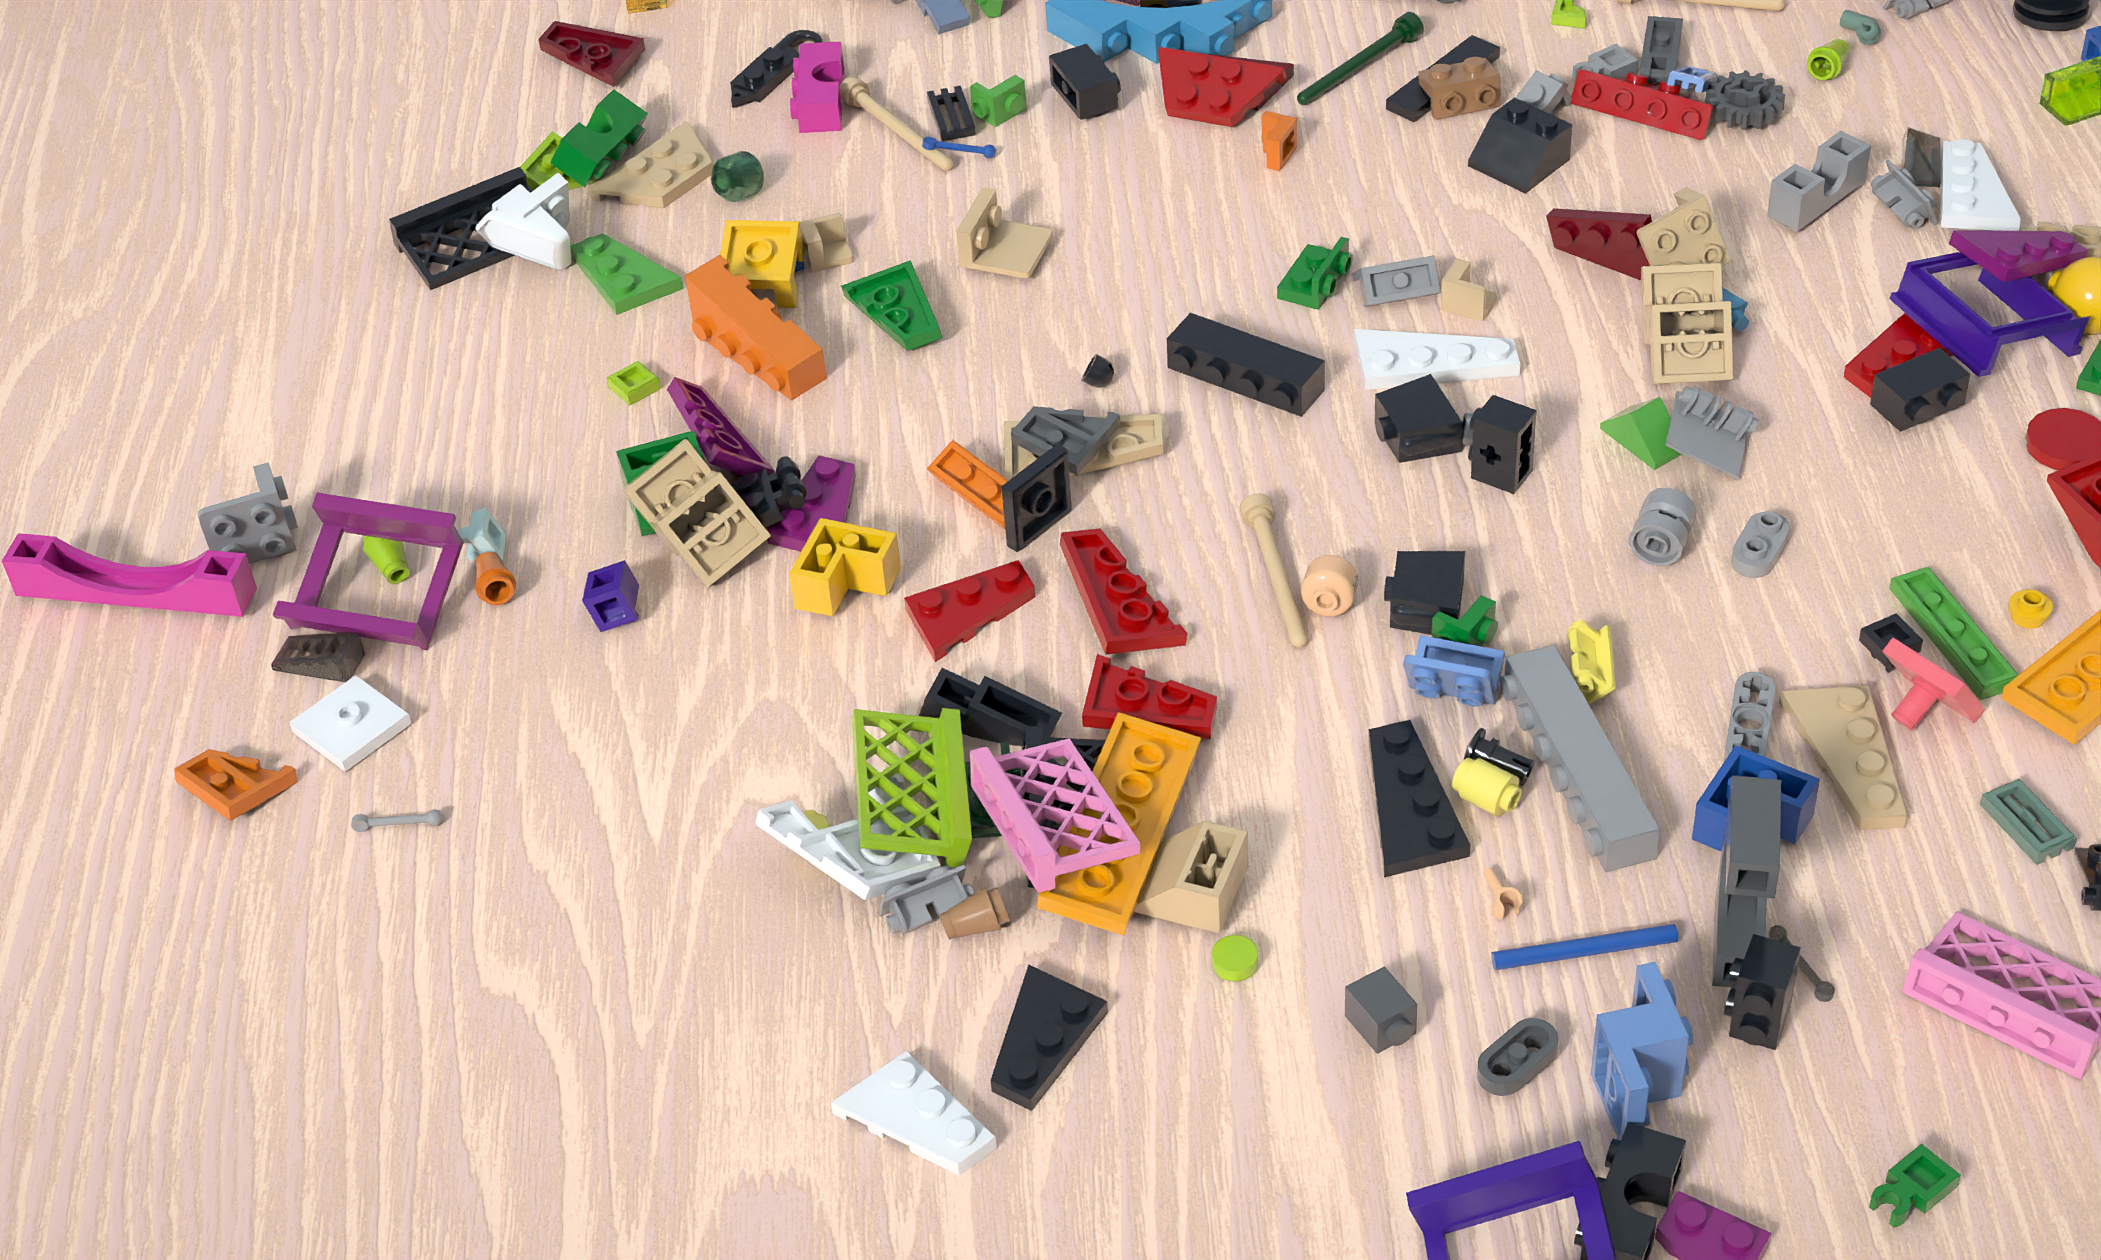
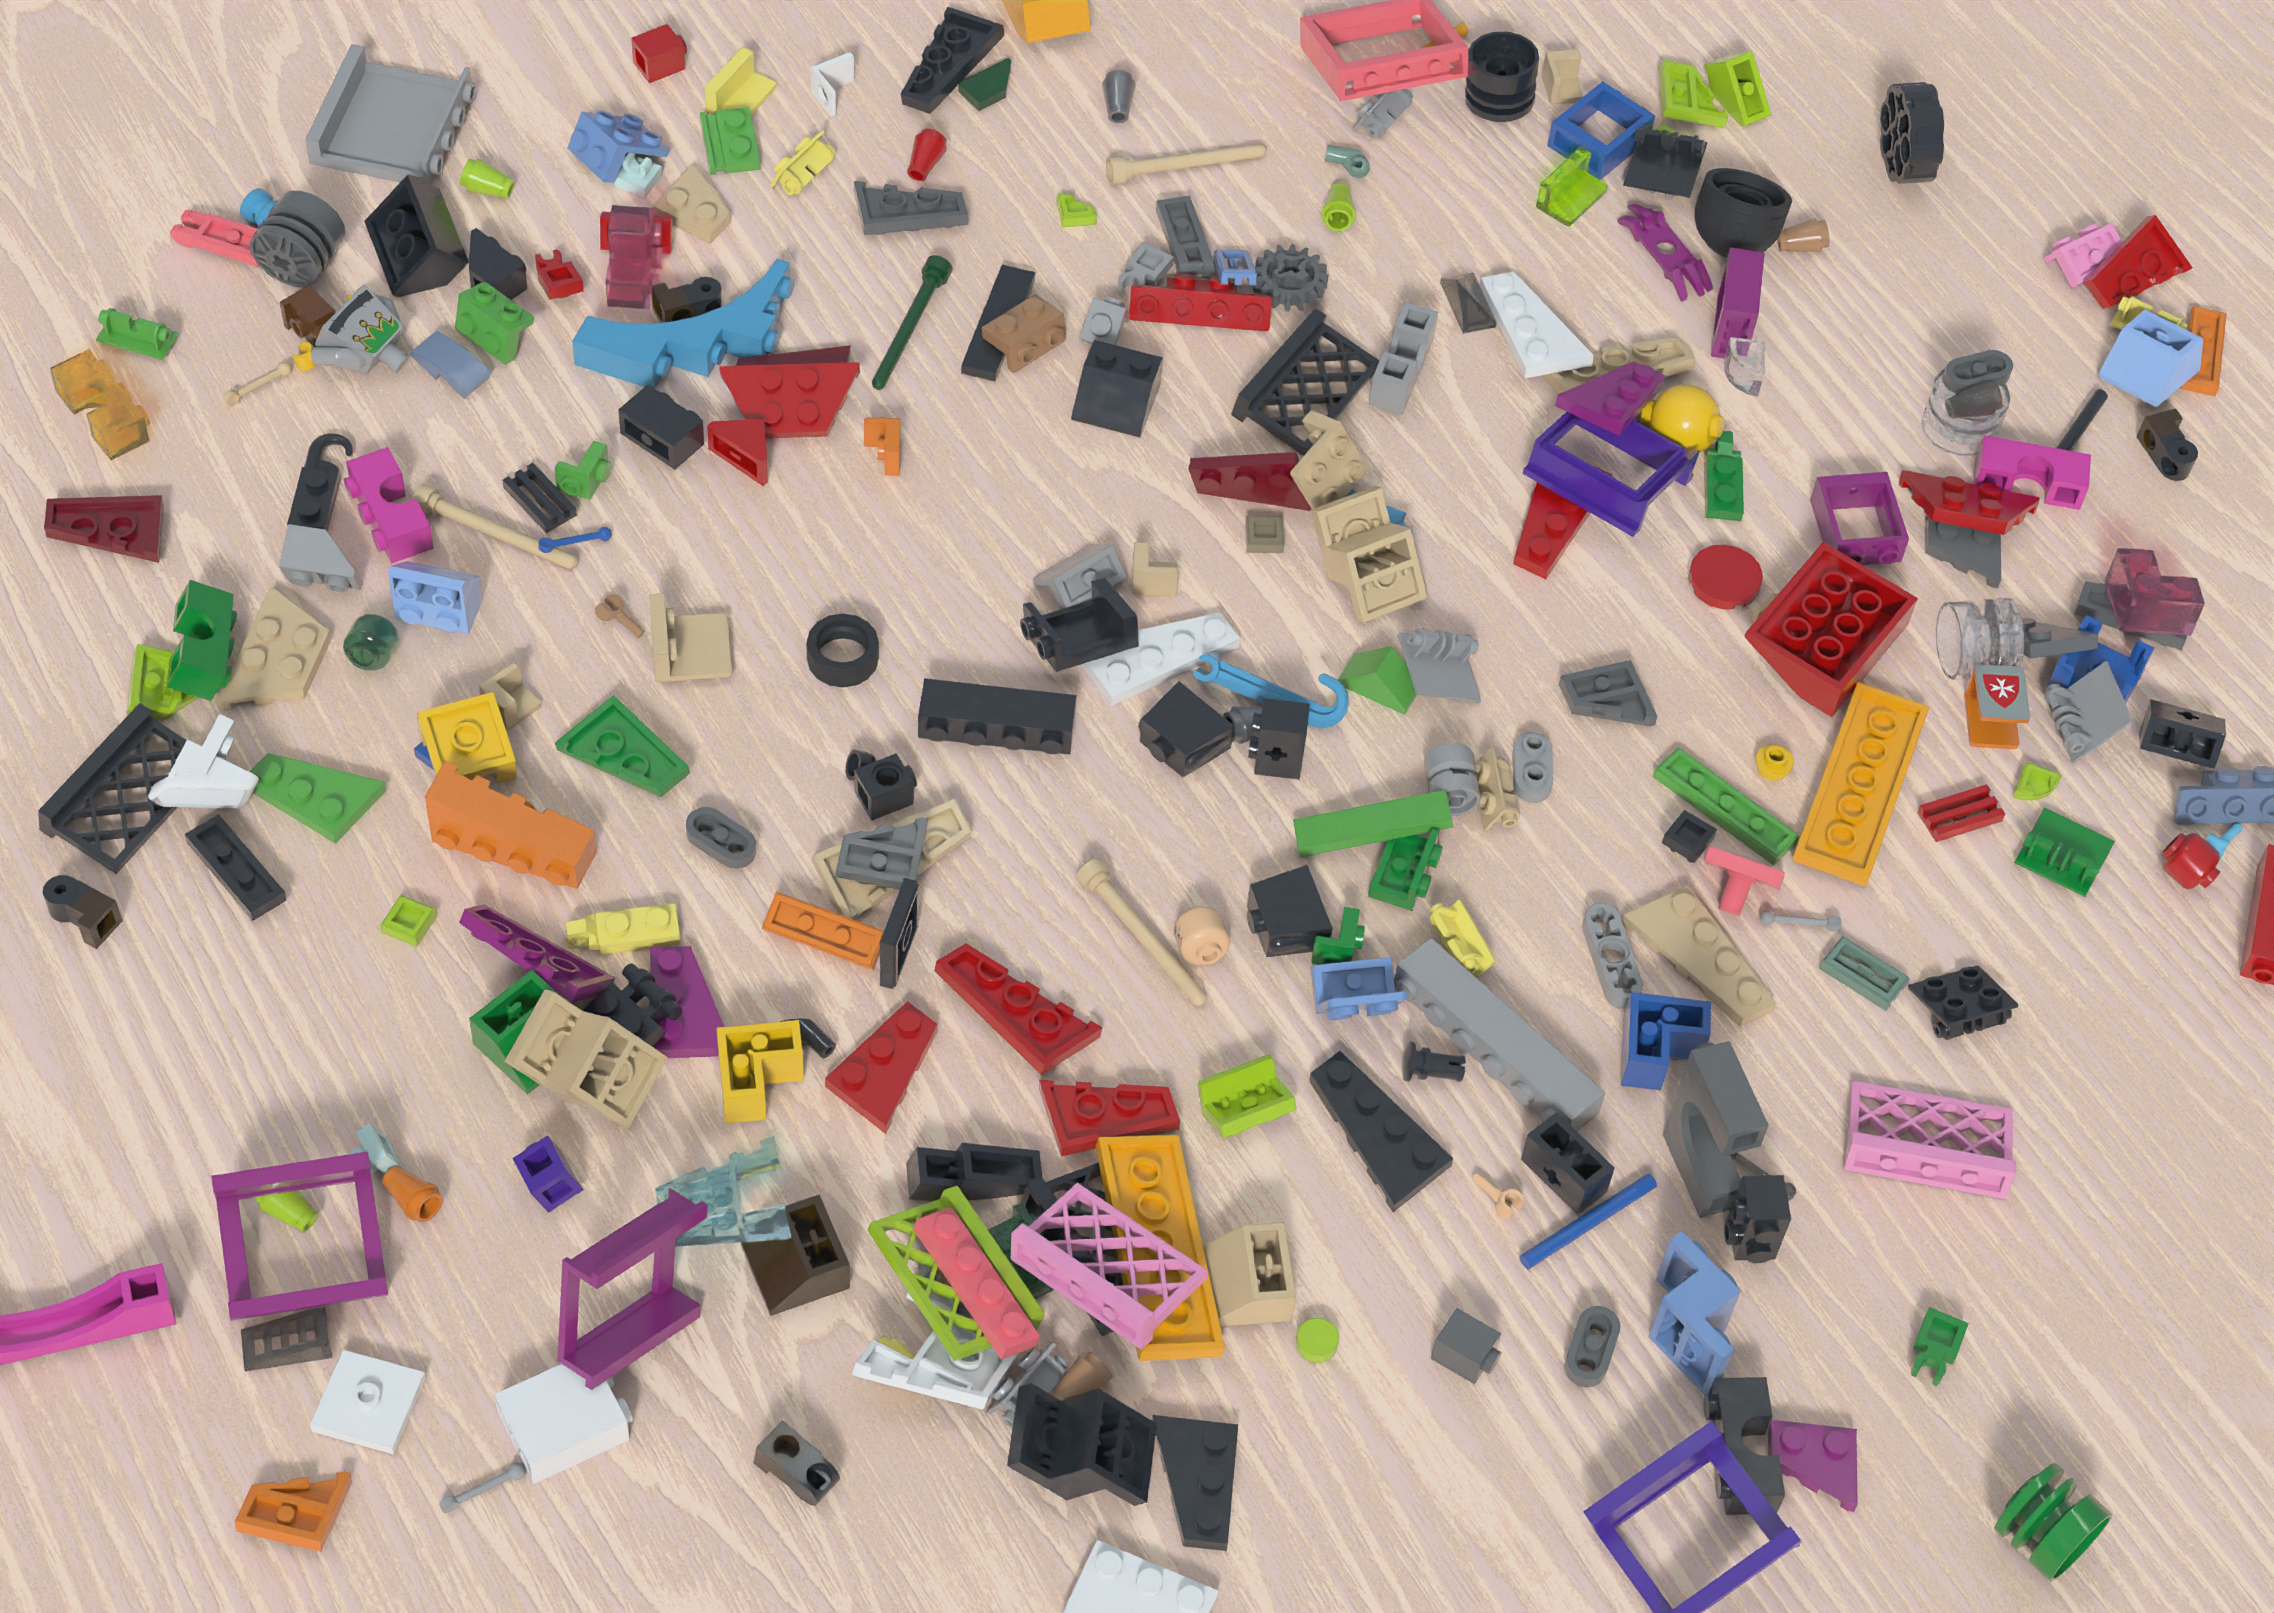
camera: 35 degrees left, 10 degrees up
light grey bracket [197,462,298,564] -> none
green bracket [1277,237,1353,310] -> none
light yellow brick [1452,758,1522,817] -> none
black brick [1870,348,1970,432] -> none
light grey hinge [1871,160,1938,229] -> none
none -> leg [42,875,122,949]
none -> black plate [185,814,287,921]
none -> light grey slope [279,524,362,592]
none -> light blue slope [388,561,483,634]
none -> white brick [494,1364,633,1485]
none -> magenta piece [557,1188,708,1390]
none -> light yellow hinge [566,903,680,955]
none -> medium nougat hand [595,595,645,638]
none -> clear light blue wing [655,1136,792,1247]
none -> dark grey plate [686,807,756,869]
none -> red slope [707,419,768,486]
none -> dark brown slope [741,1194,850,1316]
none -> leg [753,1420,840,1506]
none -> black arm [780,1018,836,1058]
none -> black tyre [806,613,879,688]
none -> black brick [854,753,917,821]
none -> coral plate [913,1207,1040,1360]
none -> black bracket [1007,1383,1157,1506]
none -> black panel [1020,577,1139,672]
none -> dark azure piece [1193,652,1350,728]
none -> lime bracket [1198,1054,1296,1139]
none -> black fence [1231,308,1380,456]
none -> dark tan tile [1245,516,1284,553]
none -> bright green tile [1293,789,1453,857]
none -> green bracket [1368,828,1443,911]
none -> tan hinge [1475,747,1520,831]
none -> black brick [1521,1112,1615,1215]
none -> dark grey wing [1559,660,1658,726]
none -> light grey hinge [1760,910,1842,931]

